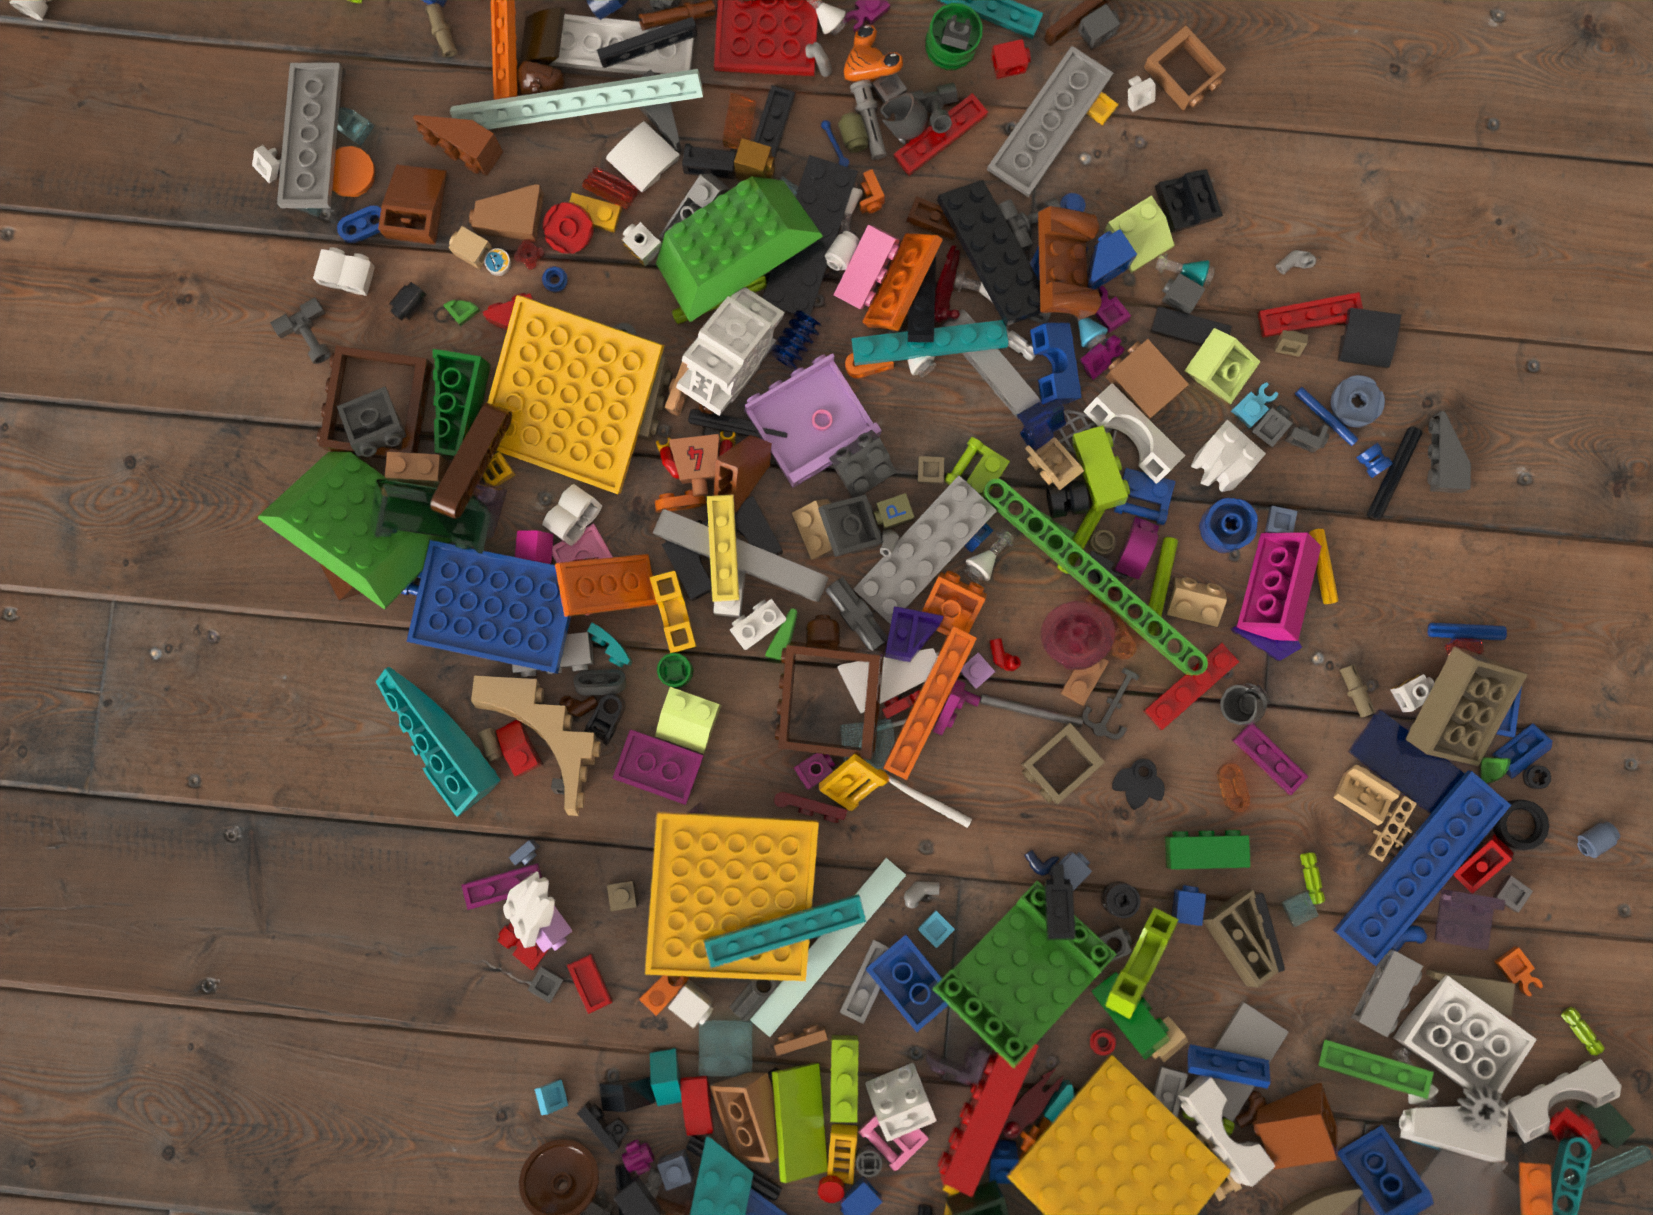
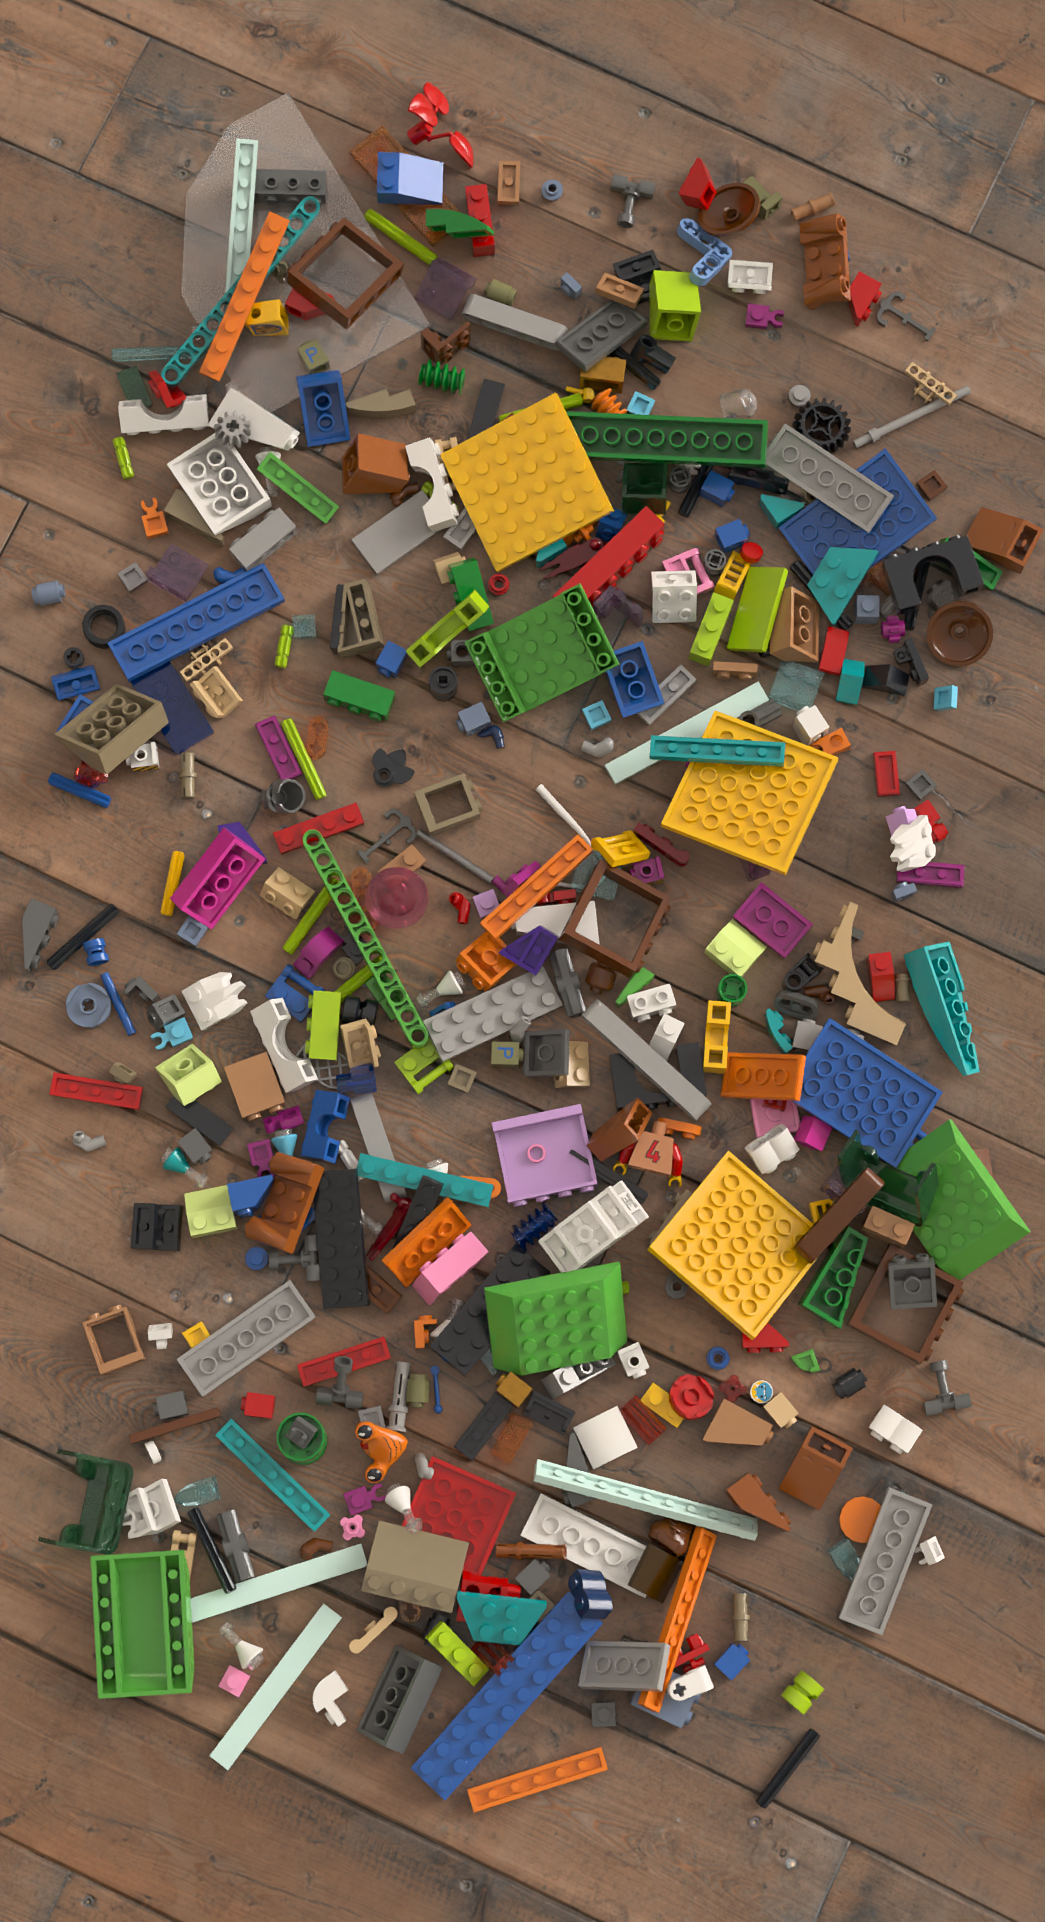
camera: 165 degrees left, 5 degrees down
blue plate [337,205,381,243] -> none
black tile [597,17,698,68] -> none
dark tan plate [607,880,638,911] -> none
light nougat plate [665,361,689,417] -> none
light yellow tile [707,495,739,602] -> none
white brick [825,231,860,271] -> none
dark grey plate [829,430,897,498] -> none
dark grey helmet [880,93,928,145] -> none
black hinge [1044,865,1075,940] -> none
blue plate [1188,1044,1271,1088] -> none
blue brick [1199,498,1258,553] -> none
black slope [1338,308,1401,368] -> none
red slope [1453,834,1514,894] -> none
bright green tile [1481,757,1511,784] -> none
none -> lime axle [281,718,326,800]

